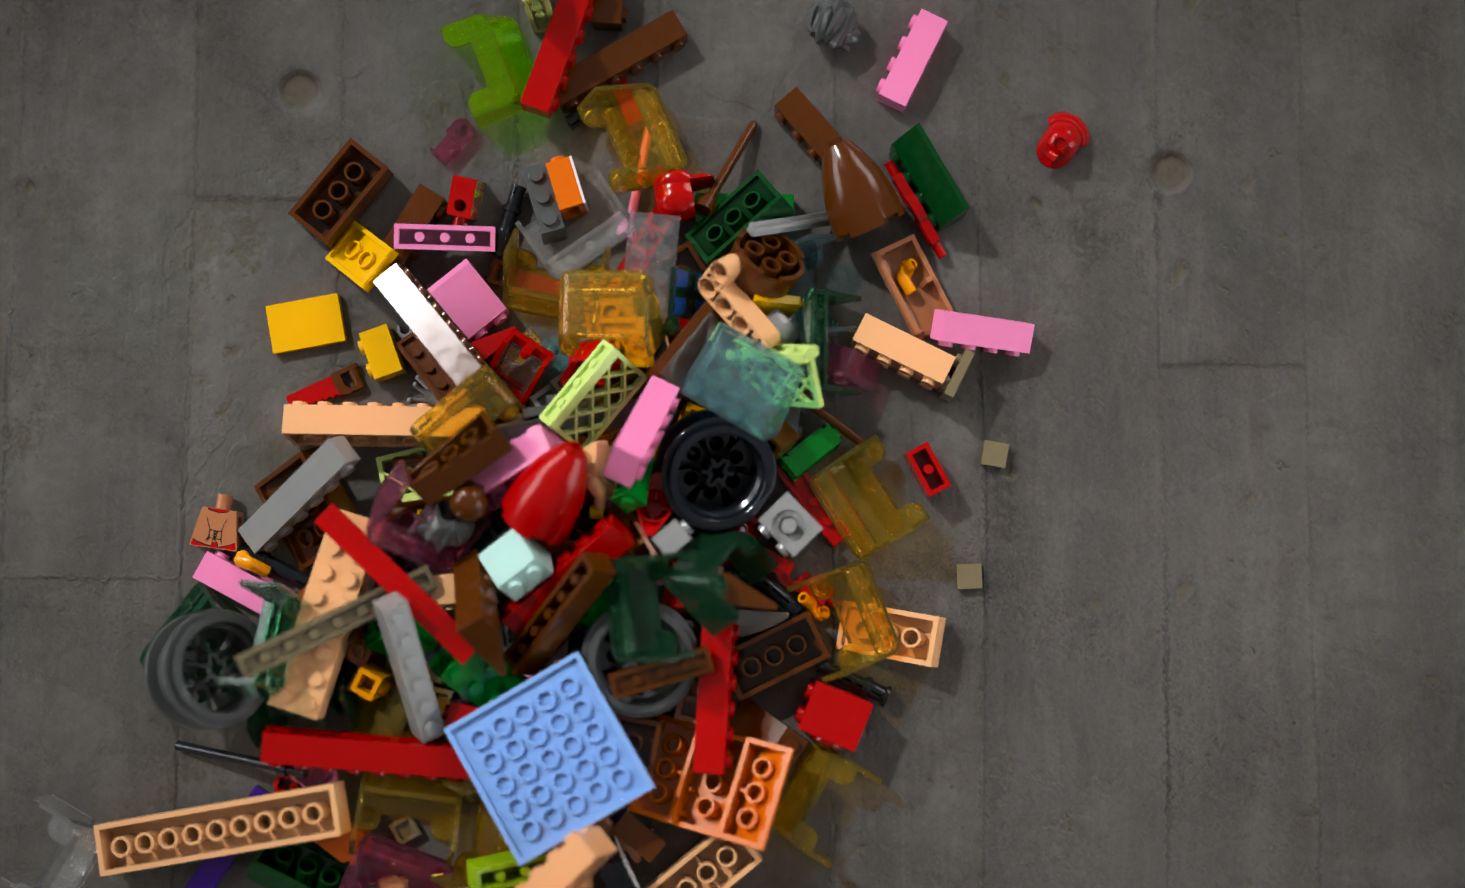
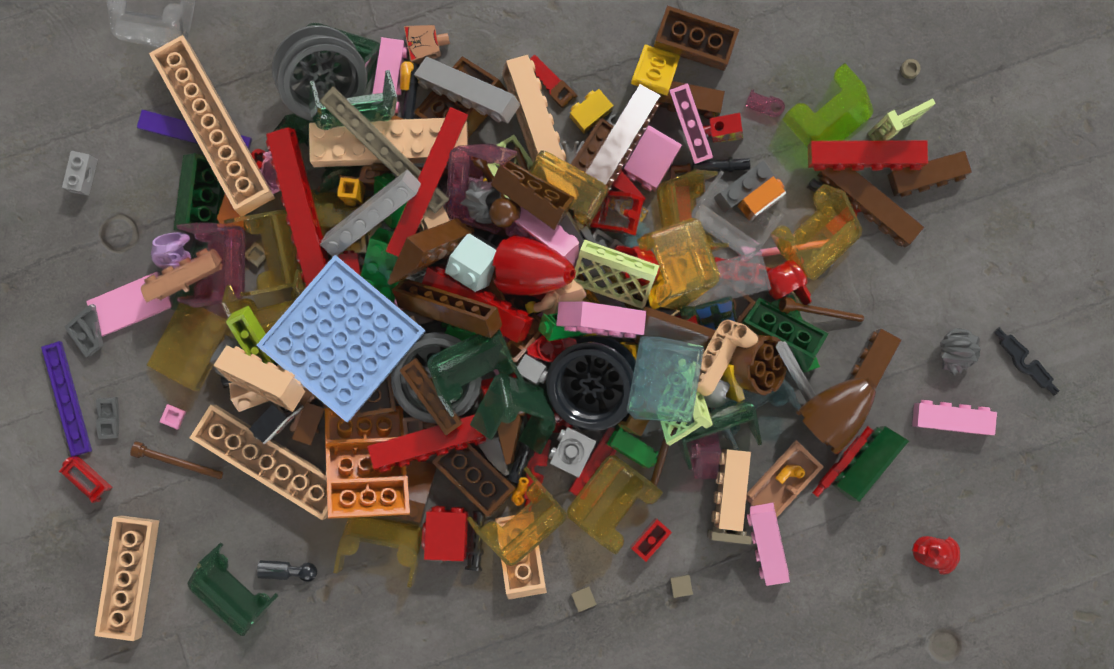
camera: 65 degrees right, 0 degrees up
black bar [175,740,309,778] -> none
yellow tile [265,293,347,355] -> none

